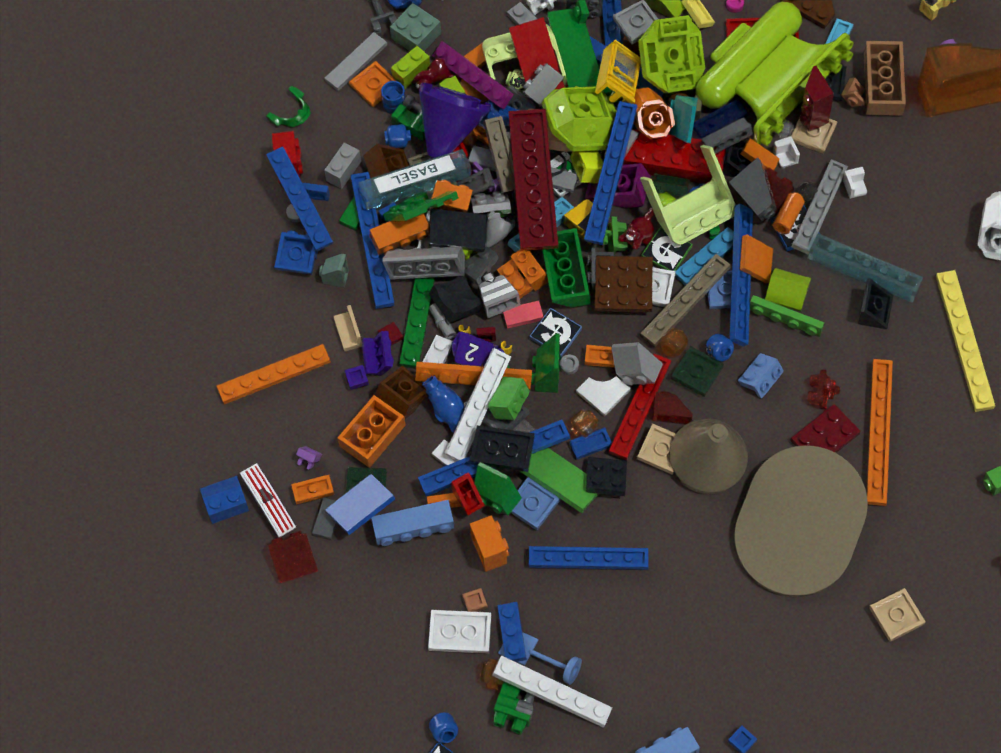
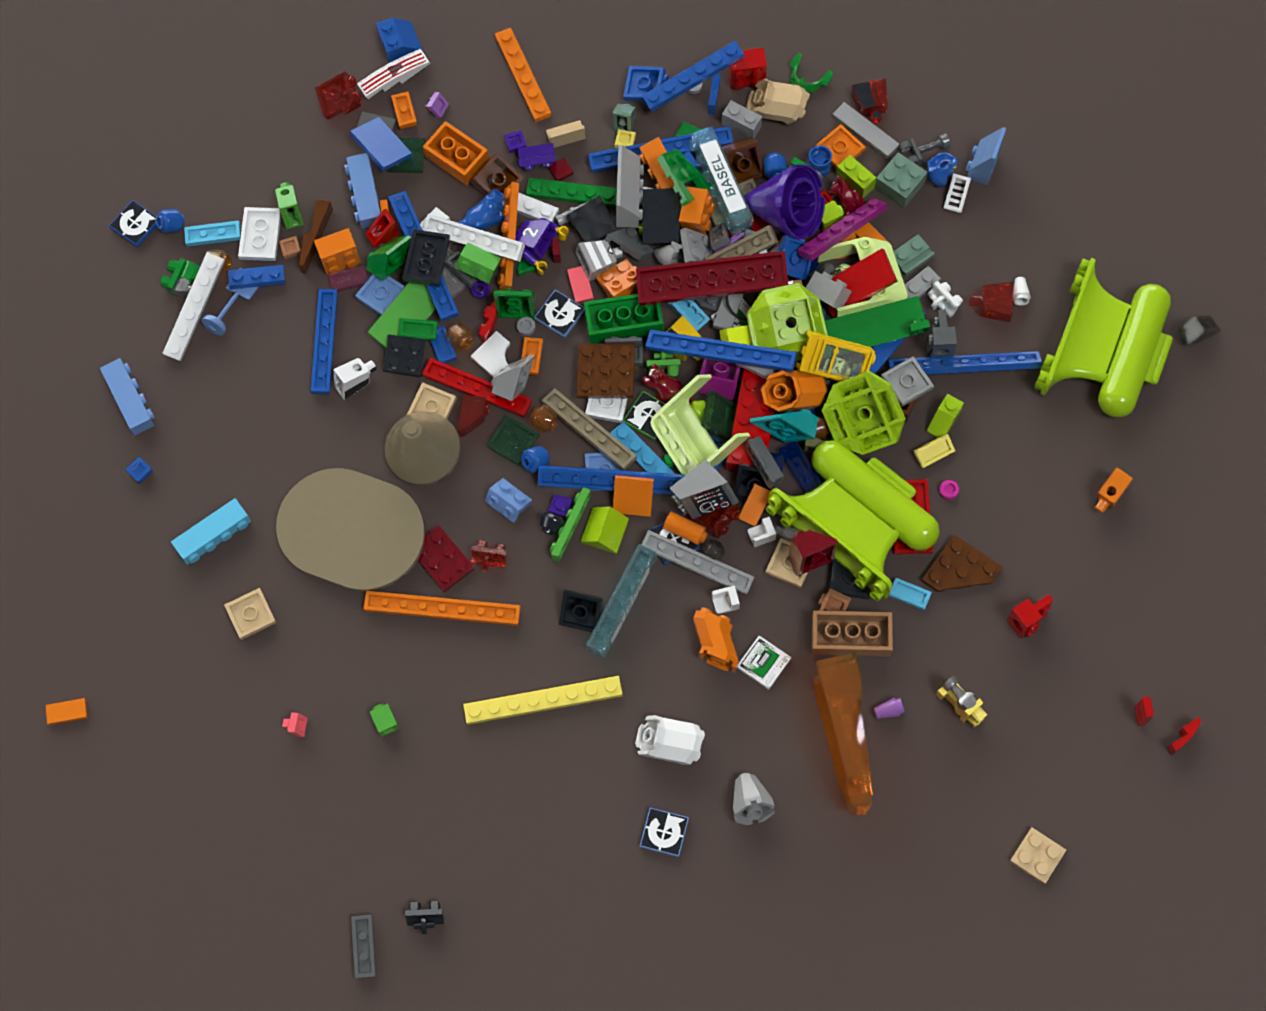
camera: 90 degrees right, 5 degrees up
none -> medium azure brick [171,498,251,565]
none -> medium azure plate [184,221,241,247]
none -> bright green torso [275,183,304,229]
none -> reddish brown slope [299,200,333,274]
none -> clear pink tile [328,266,368,292]
none -> white torso [334,358,377,400]
none -> green tile [399,318,438,341]
none -> dark purple plate [471,281,489,299]
none -> red slope [478,301,498,343]
none -> black cone [540,512,565,536]
none -> dark purple plate [548,494,573,518]
none -> light yellow tile [615,129,636,148]
none -> orange brick [693,607,739,672]
none -> white tile [737,636,791,690]
none -> tan brick [746,78,810,124]
none -> clear red torso [851,78,888,123]
none -> sand green plate [893,234,935,276]

